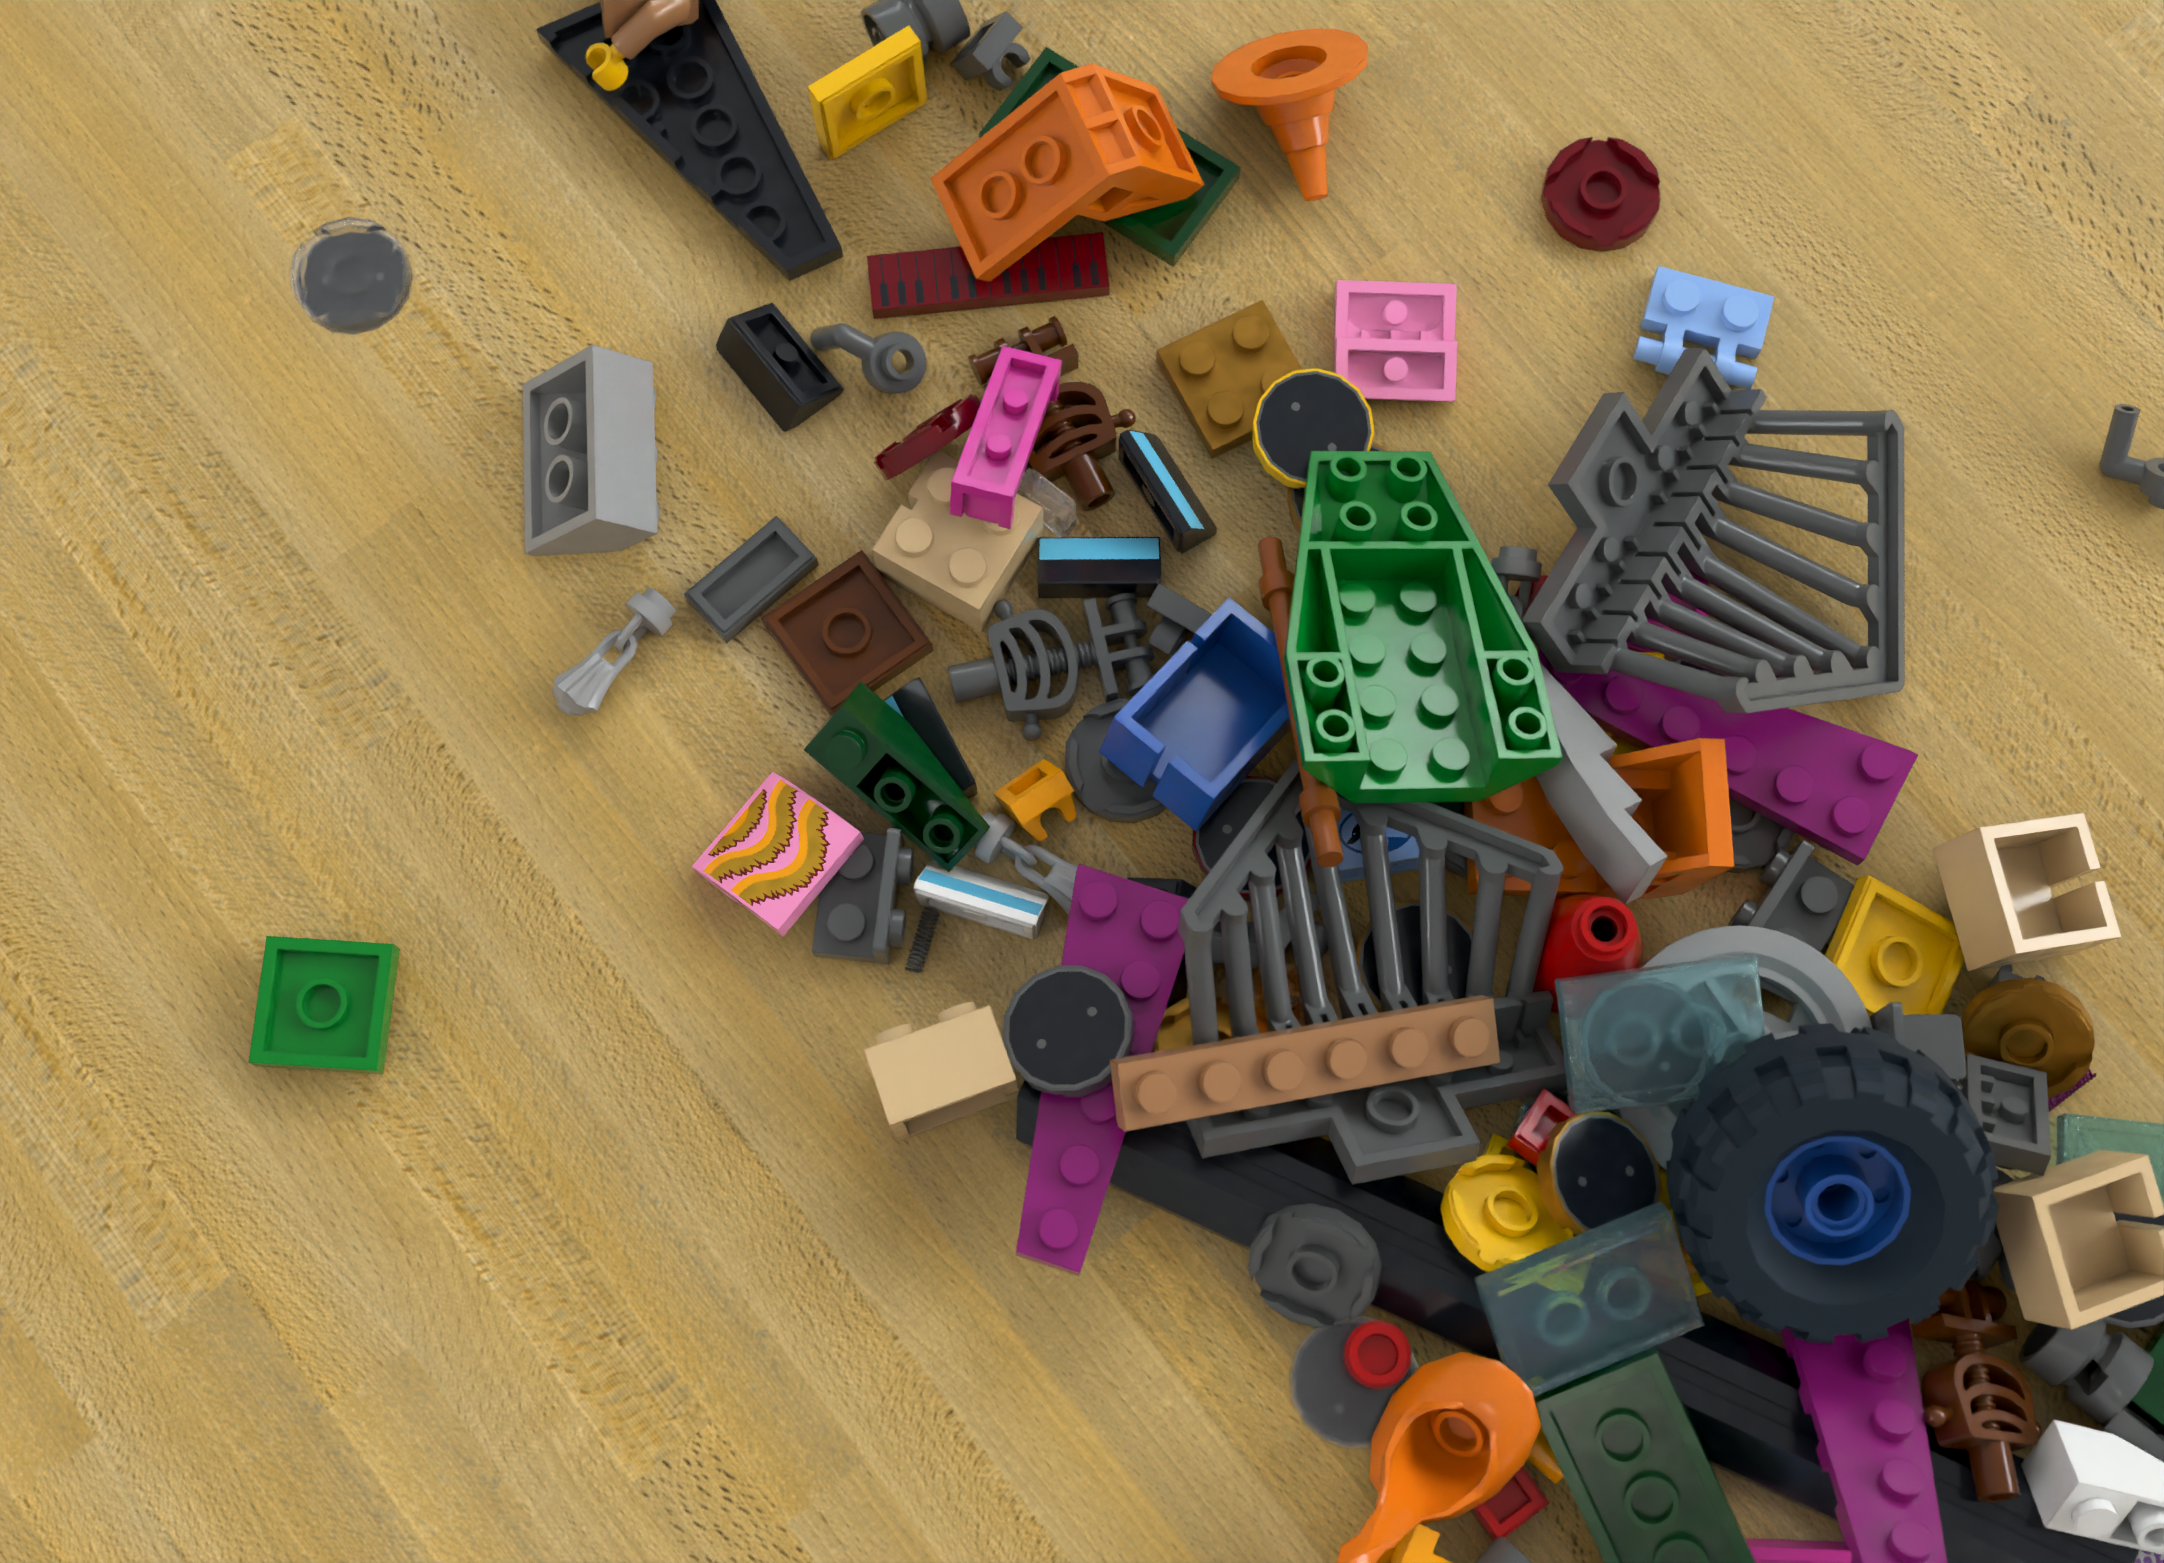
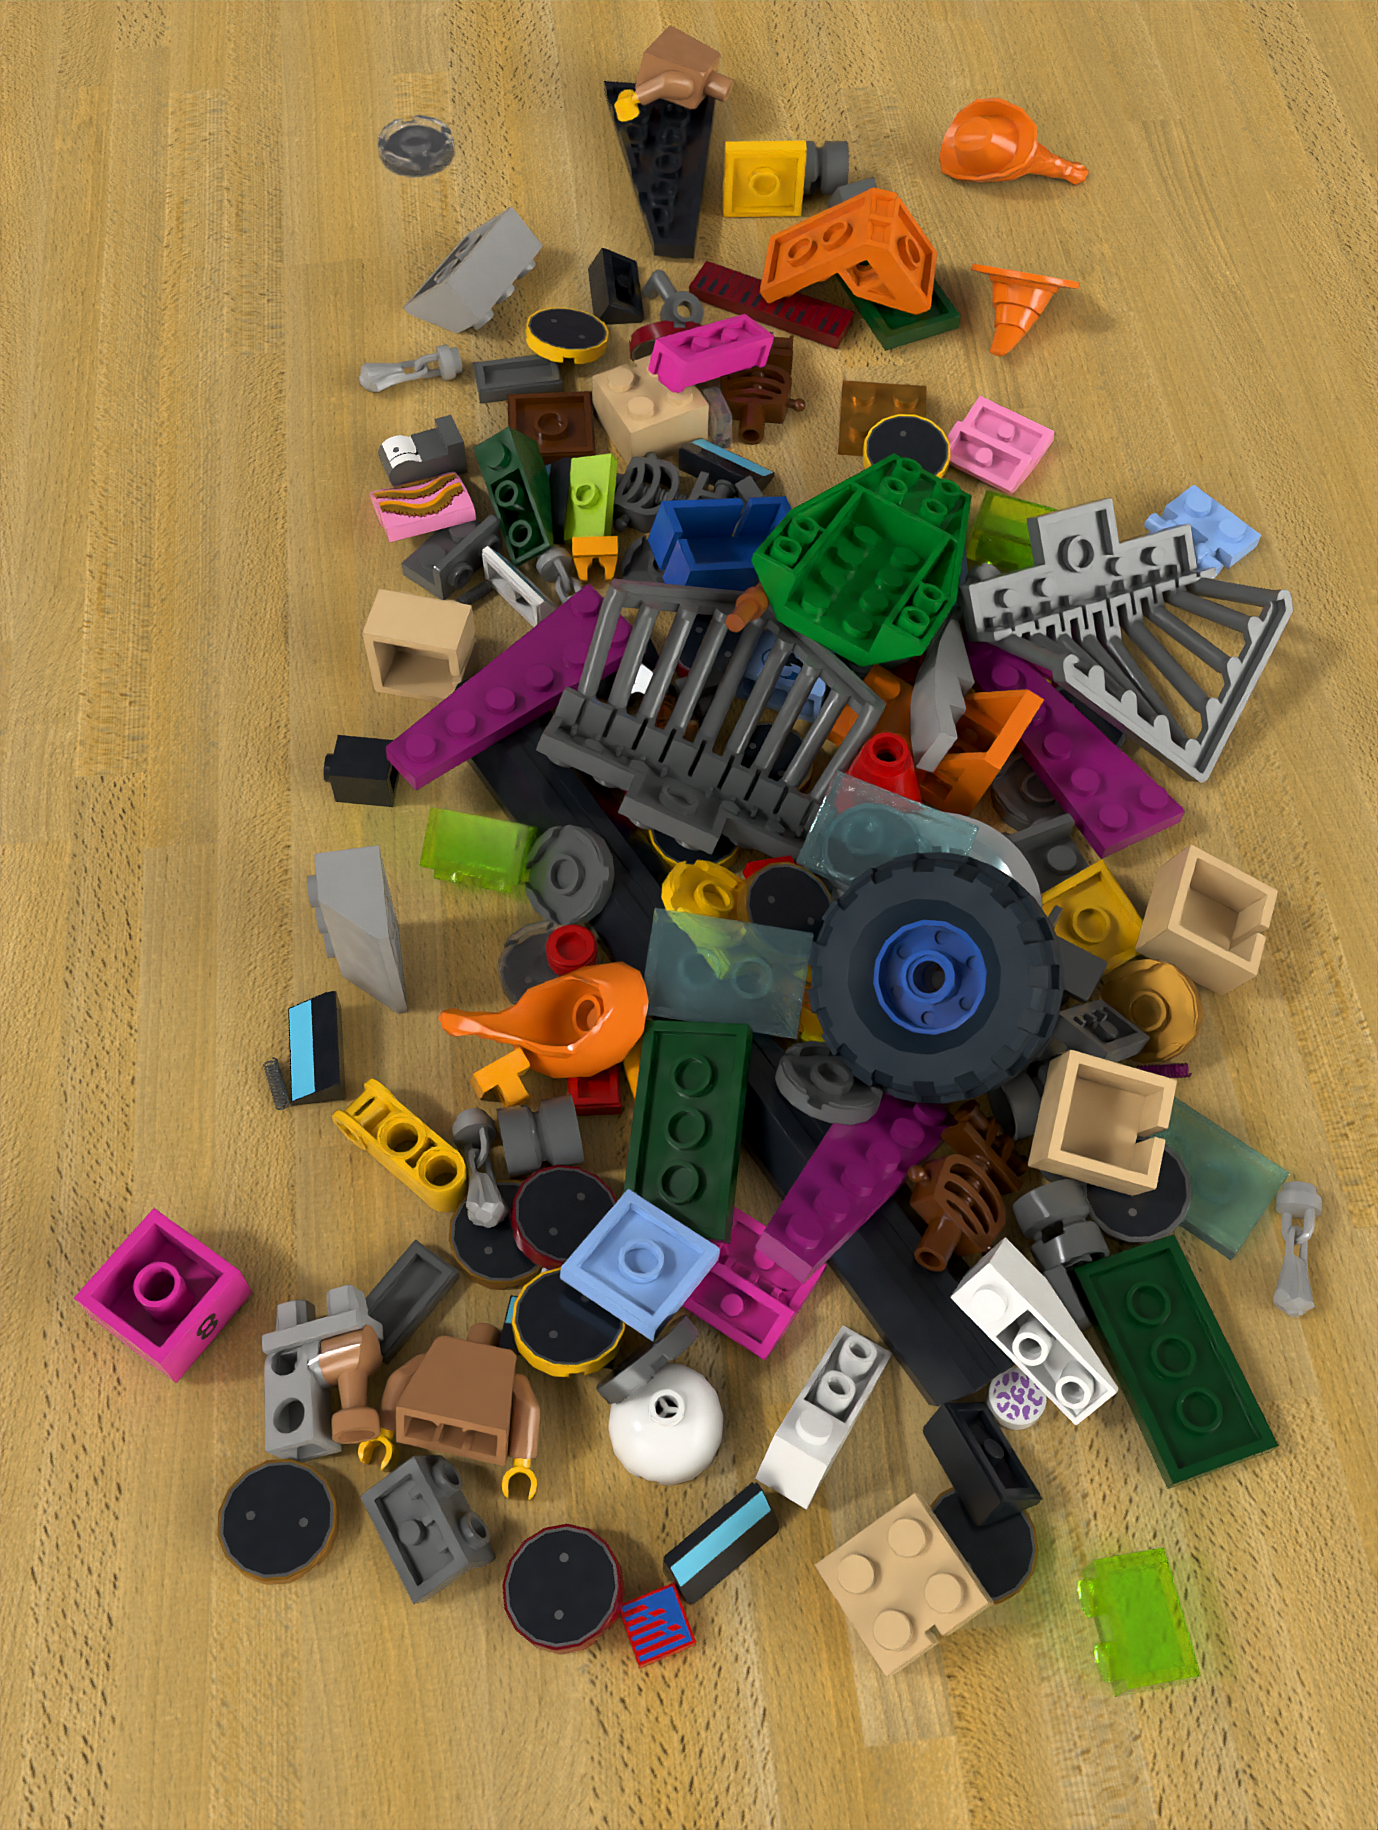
camera: 30 degrees right, 15 degrees down
green plate [248,936,400,1075] -> none
black tile [1002,965,1135,1097] -> none
medium nougat plate [1110,995,1500,1131] -> none
black slope [1118,430,1217,554] -> none
dark red tile [1541,137,1661,252] -> none
none -> light grey slope [307,845,408,1014]
none -> black brick [323,735,400,807]
none -> dark grey leg [378,415,468,486]
none -> clear neon green brick [419,807,537,893]
none -> tile [525,307,609,364]
none -> lime plate [564,454,618,547]
none -> dark grey tile [775,1041,884,1125]
none -> clear neon green brick [966,490,1058,571]

